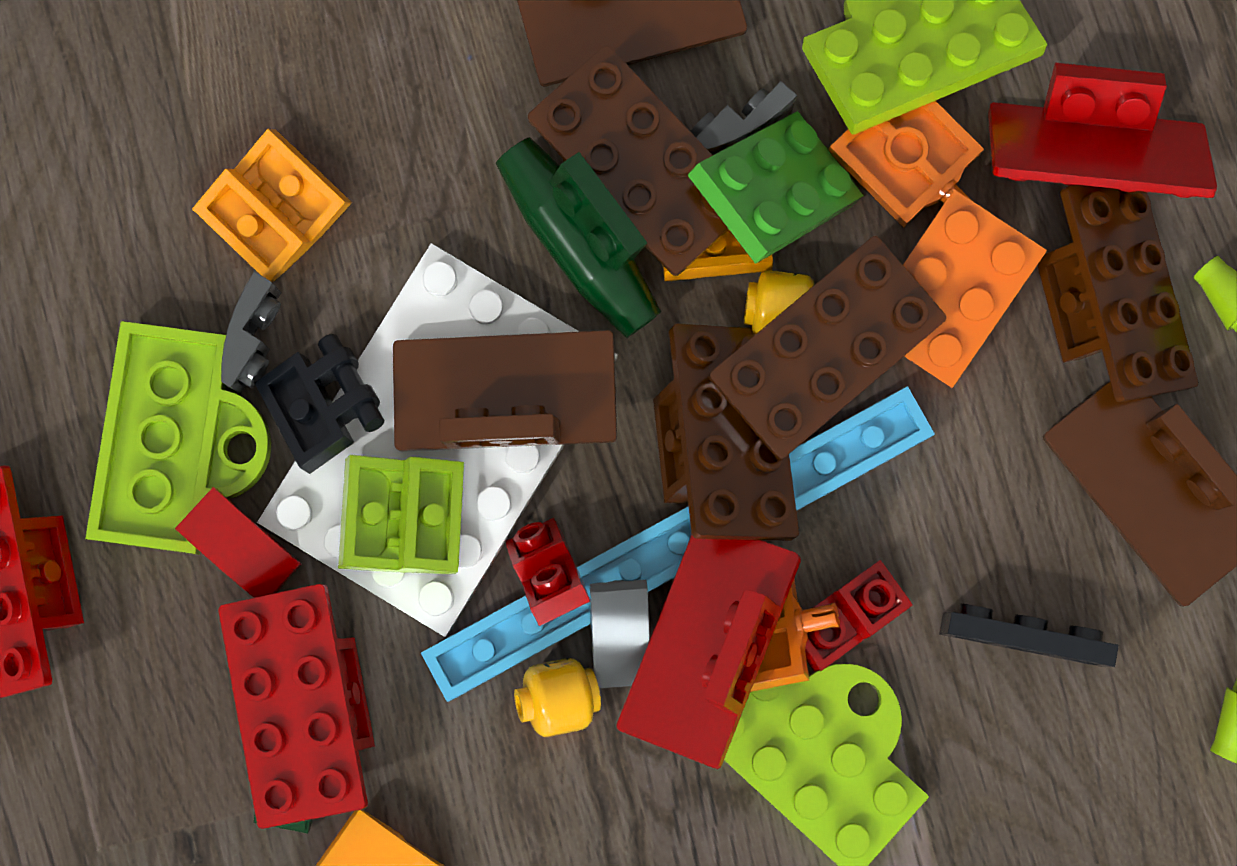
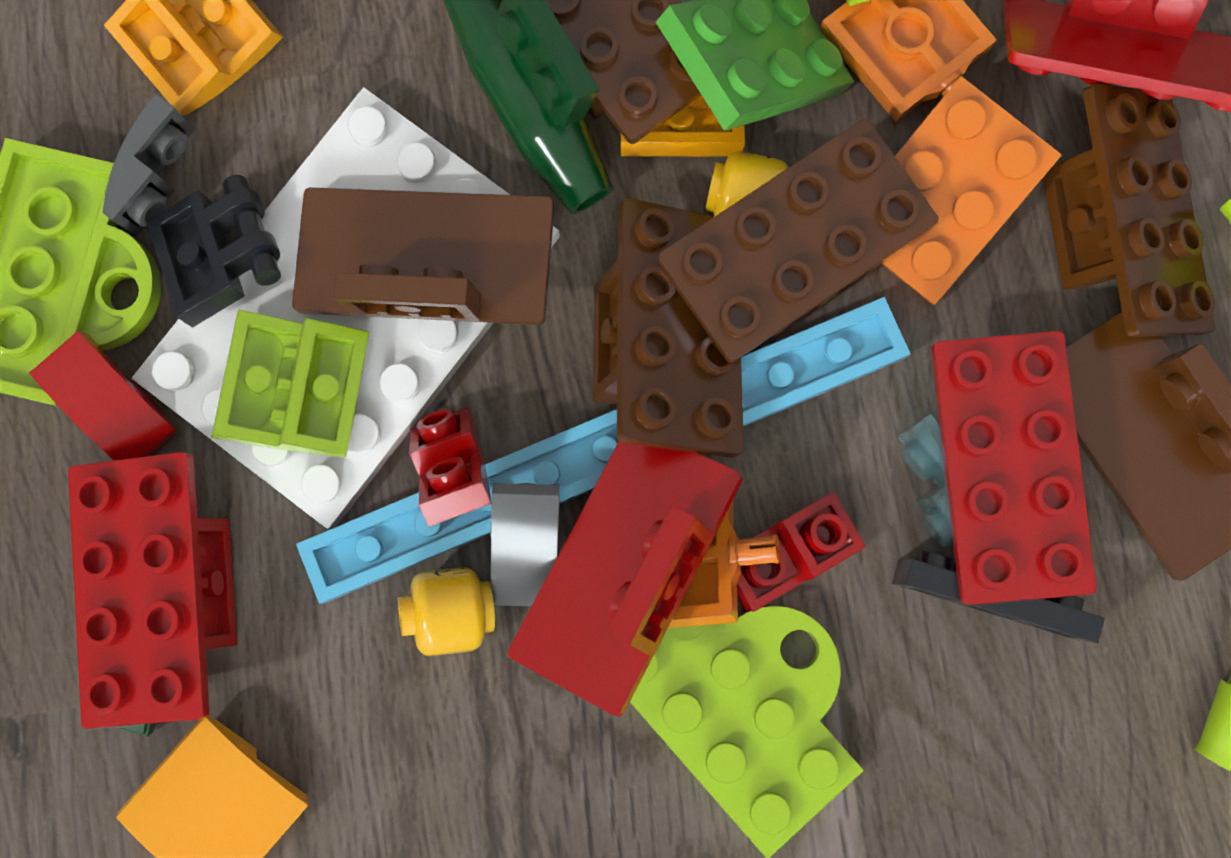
camera: 10 degrees right, 0 degrees up
none -> clear light blue slope [897,414,954,548]
none -> red bracket [931,331,1097,605]

